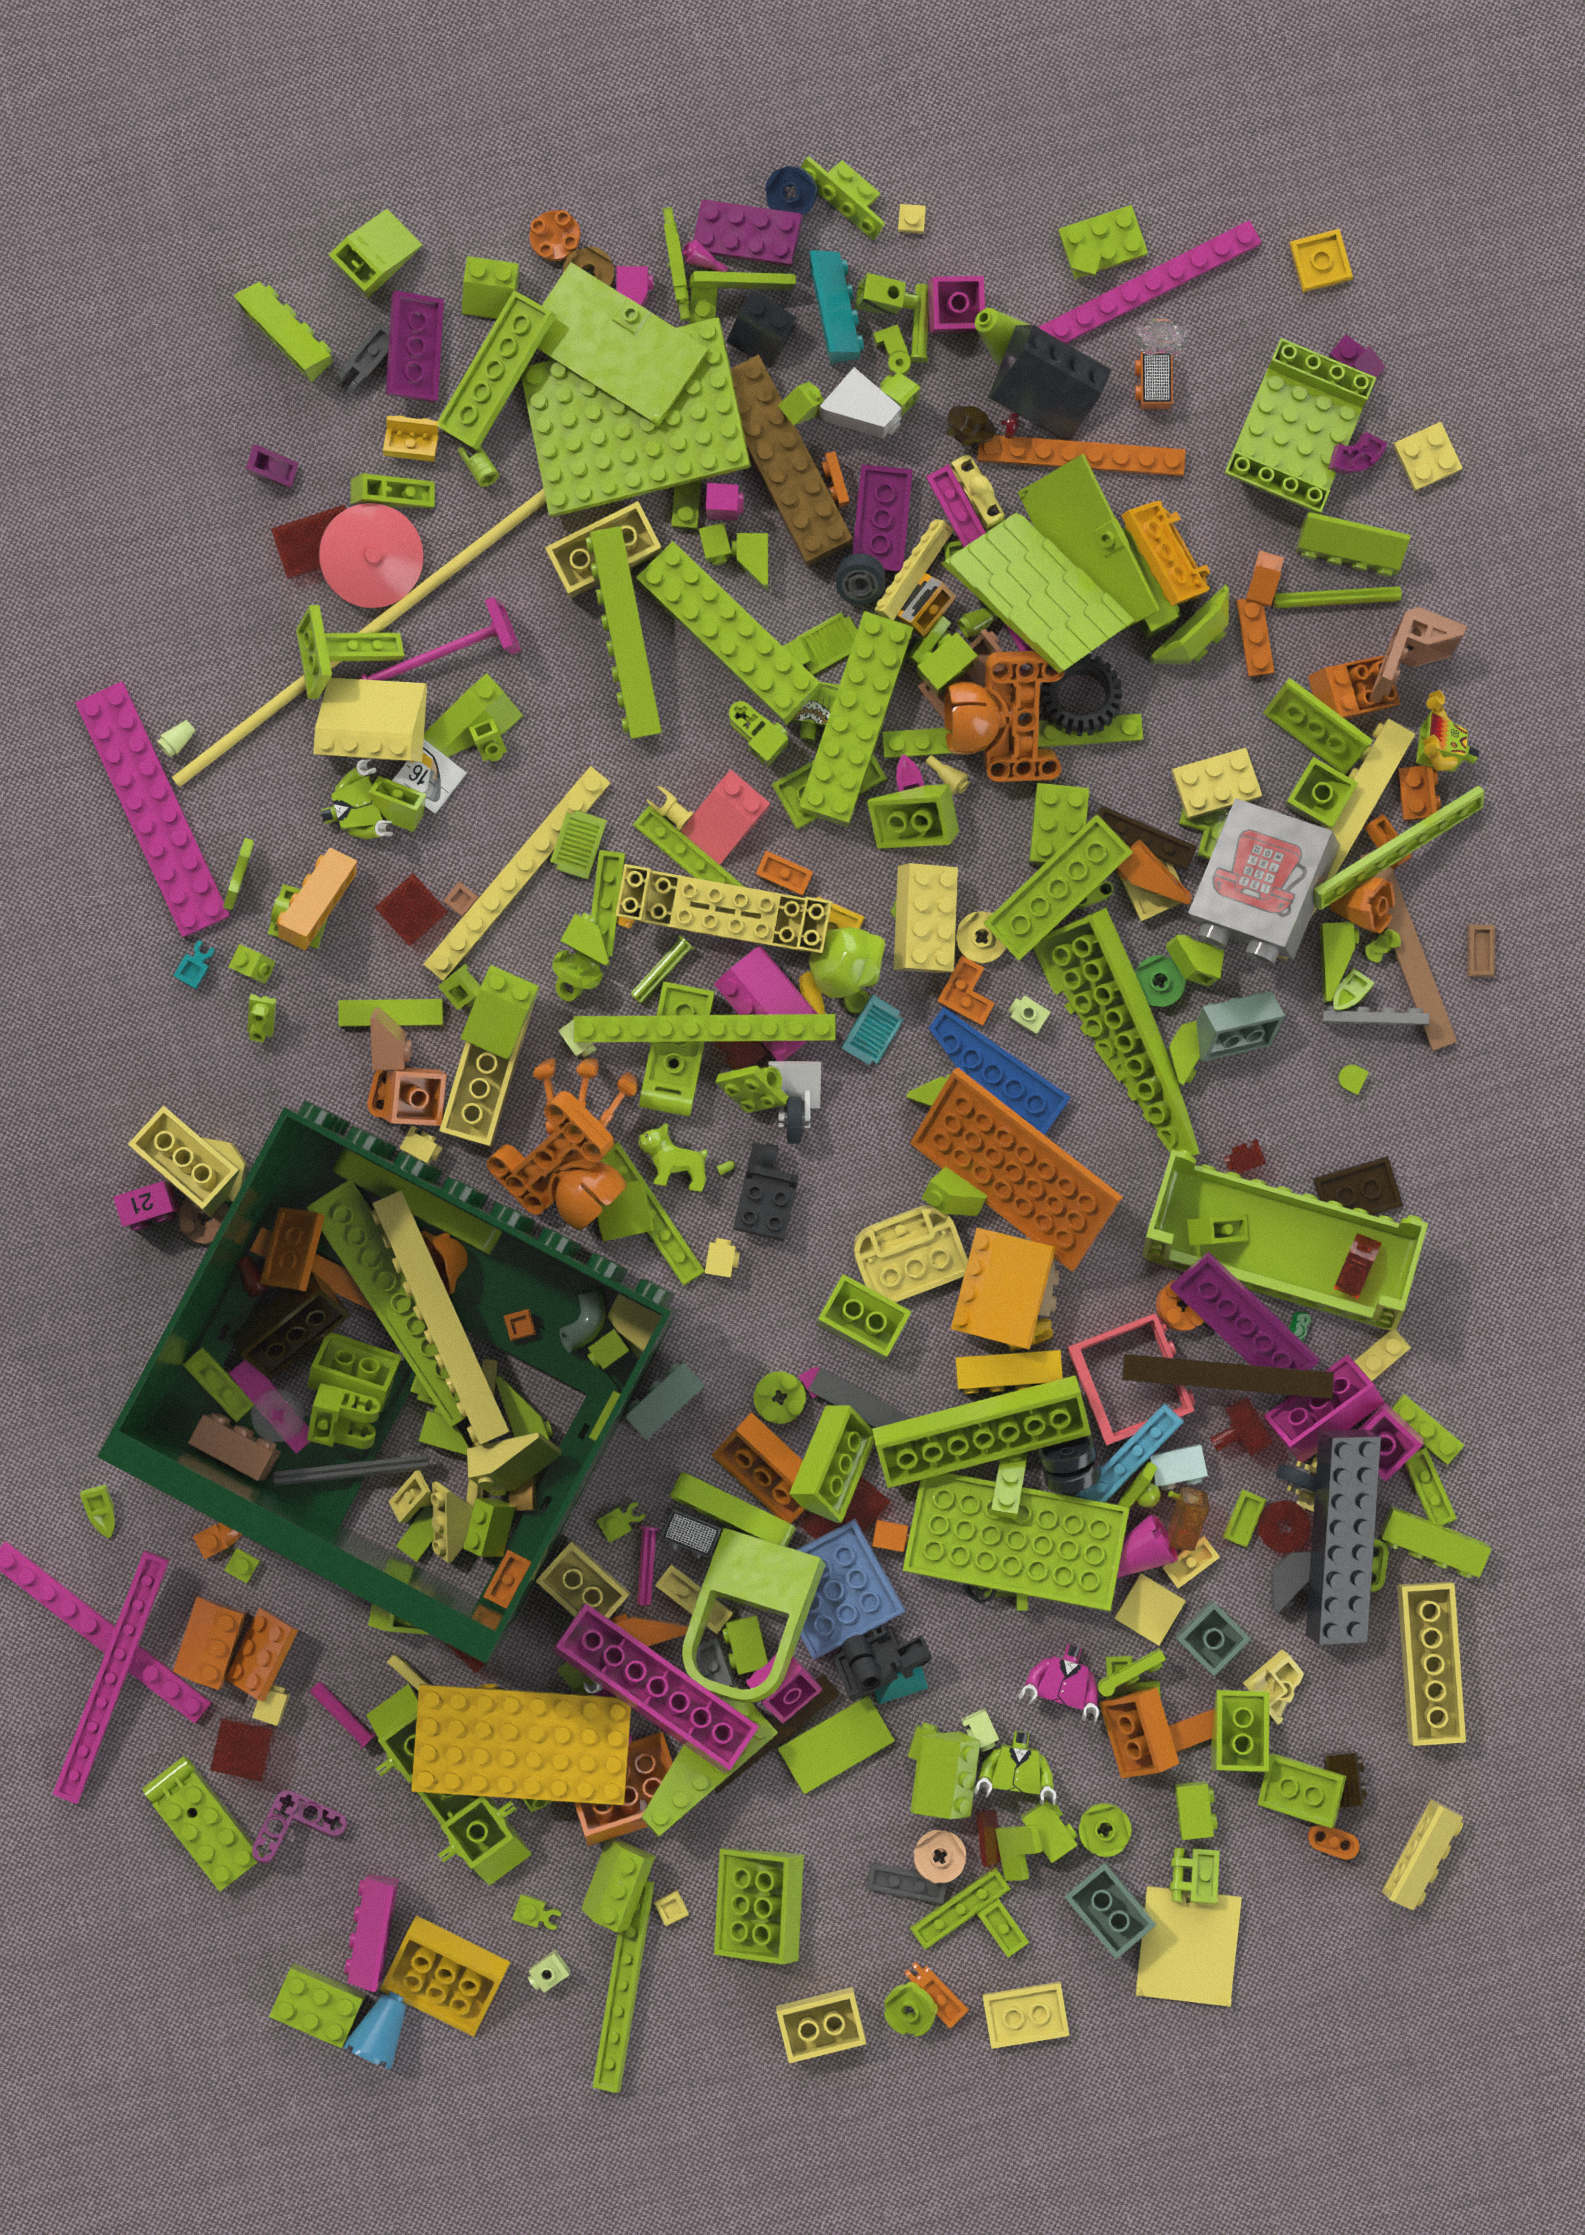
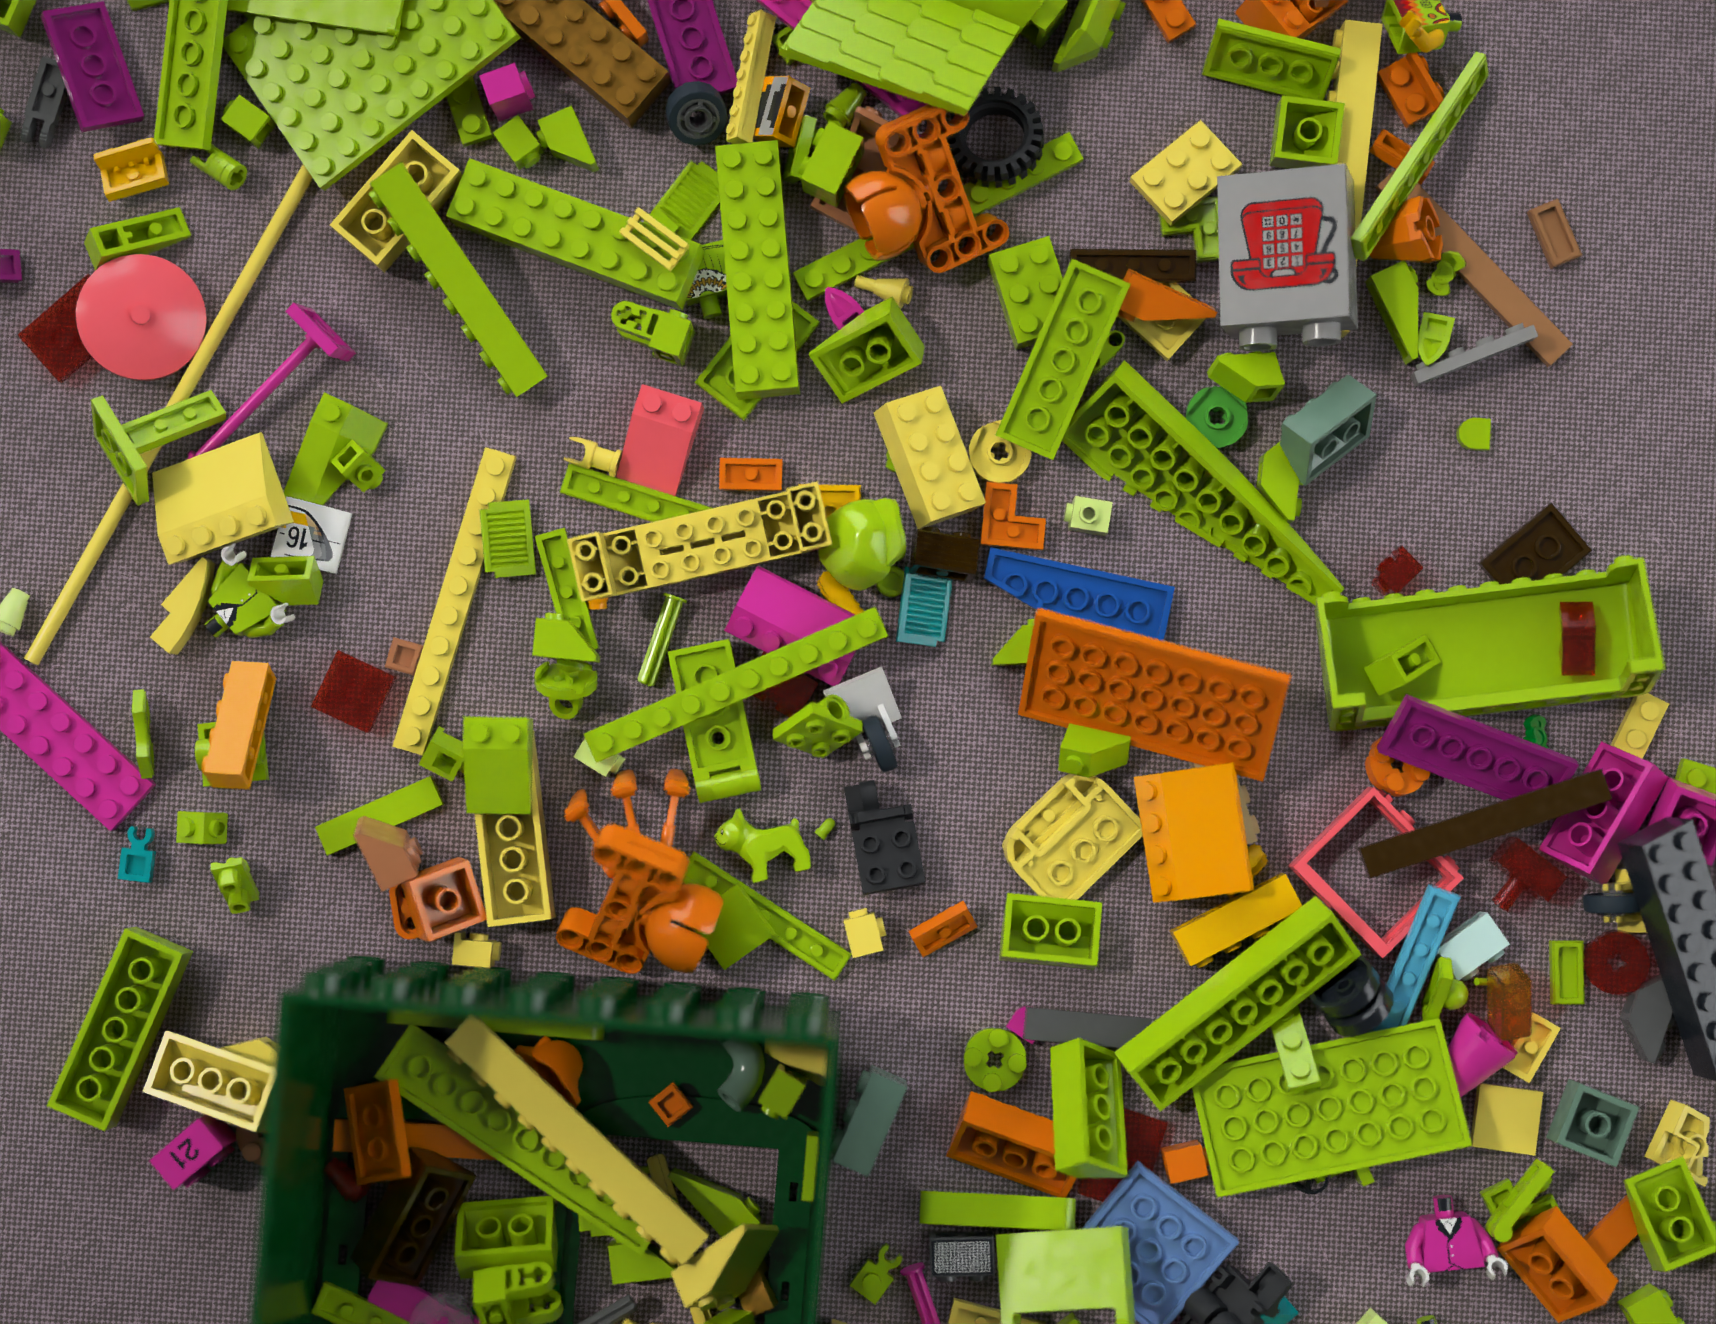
camera: 20 degrees left, 0 degrees up
none -> lime brick [47,926,193,1131]
none -> light yellow slope [150,557,215,655]
none -> lime brick [221,95,276,149]
none -> light yellow tile [619,207,690,272]
none -> orange plate [908,901,978,958]
none -> dark brown brick [909,527,979,583]

